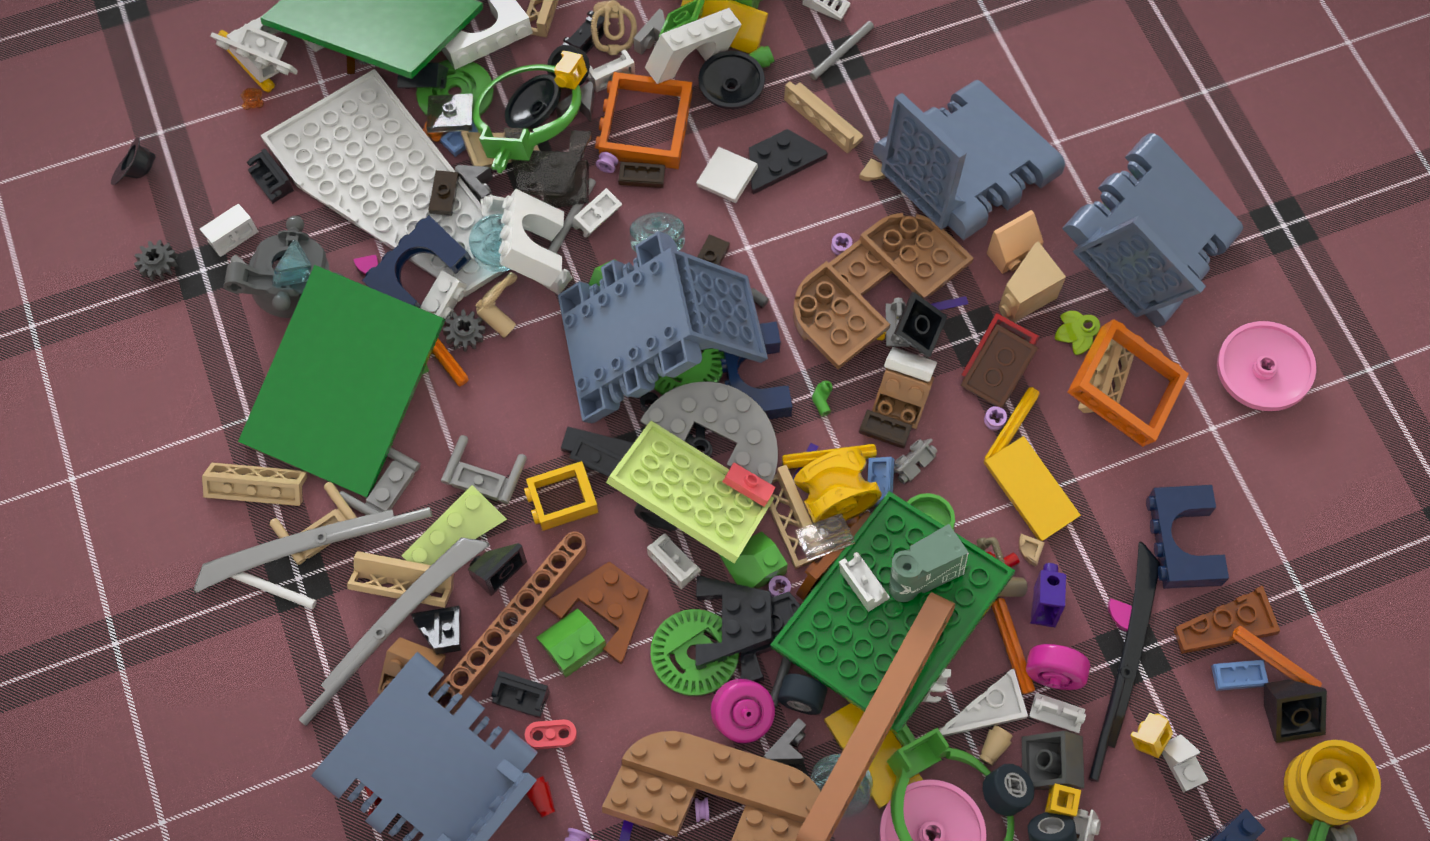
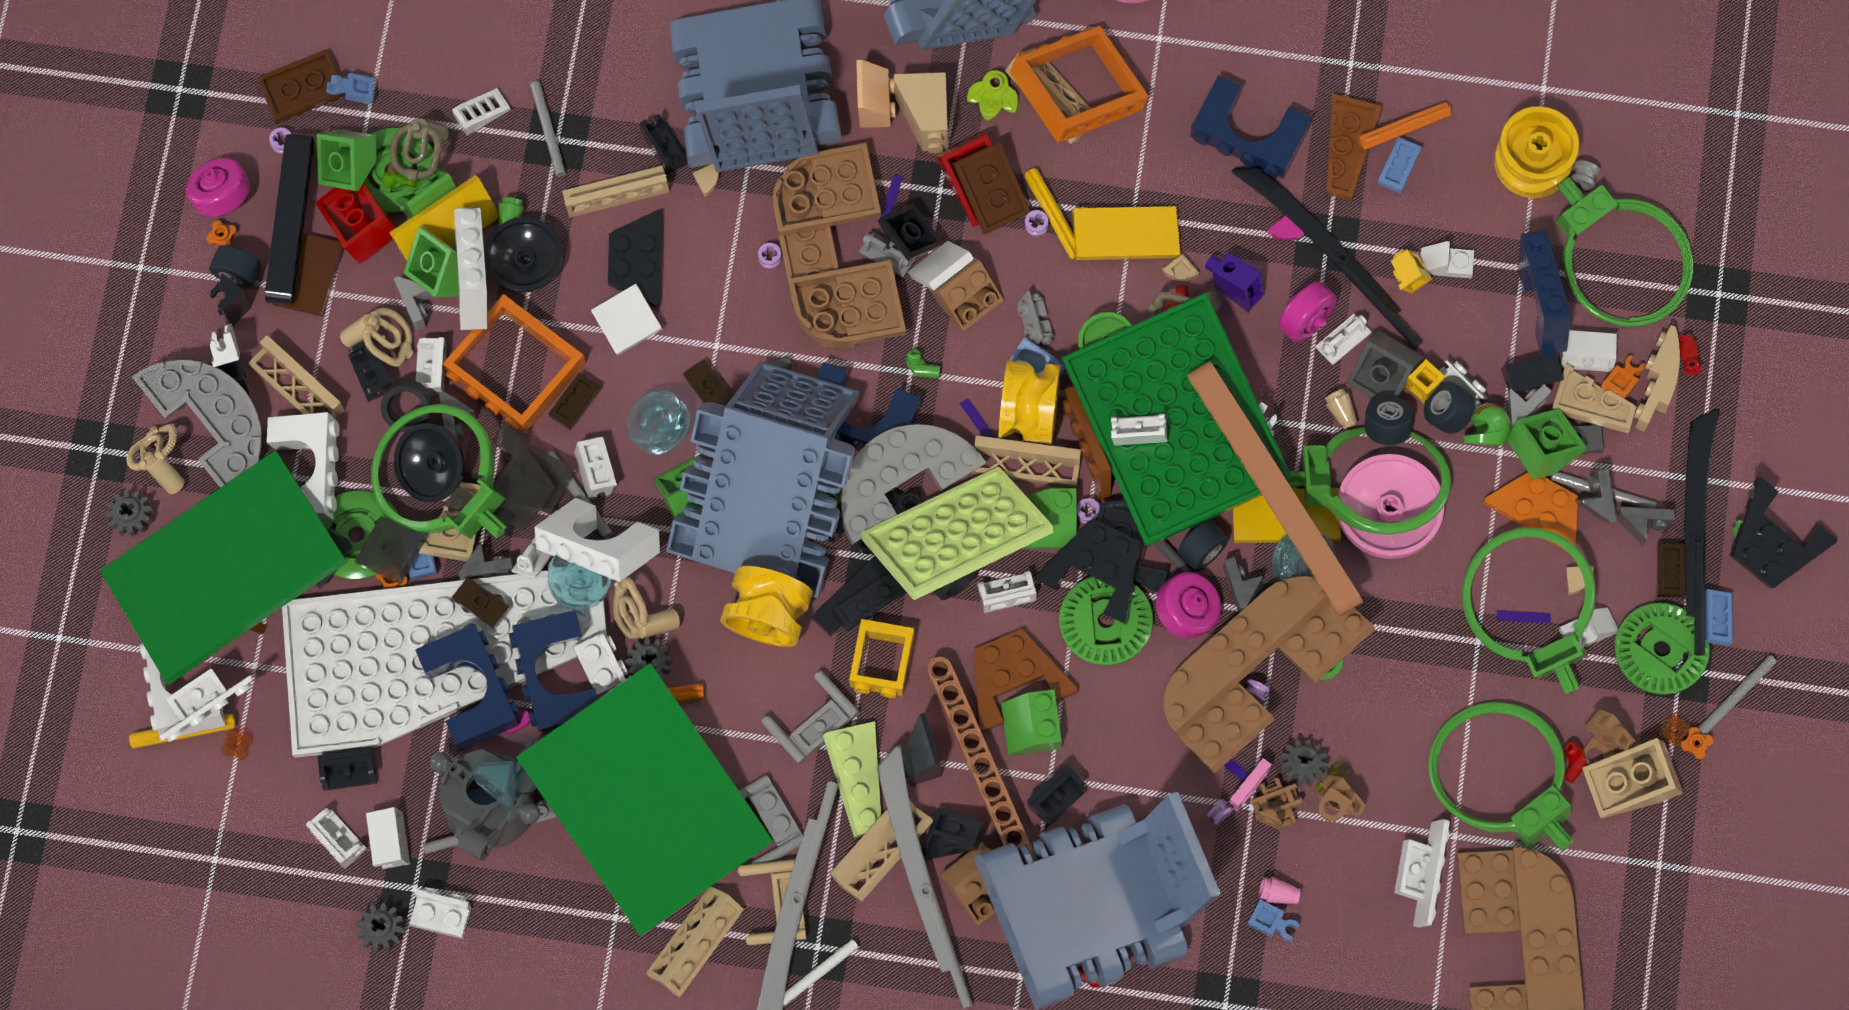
camera: 55 degrees left, 5 degrees up
black piece [111,137,156,185] -> none
coral plate [525,719,577,749] -> none
yellow brick [554,51,587,90] -> none
lavender bush [596,152,618,173] -> none
coral plate [722,462,776,507] -> none
yellow axle [782,444,877,469] -> none
clear plate [795,513,855,561] -> none
dark brown plate [859,409,912,449] -> none
sand green piece [889,524,969,602] -> none
white wing [939,669,1028,737] -> none
orange axle [992,597,1035,694] -> none
black slope [1264,679,1327,743] -> none
none -> white hinge [306,808,367,869]
none -> white bracket [410,888,472,939]
none -> dark blue arch [415,624,520,751]
none -> black hinge [640,114,688,175]
none -> yellow piece [720,566,813,647]

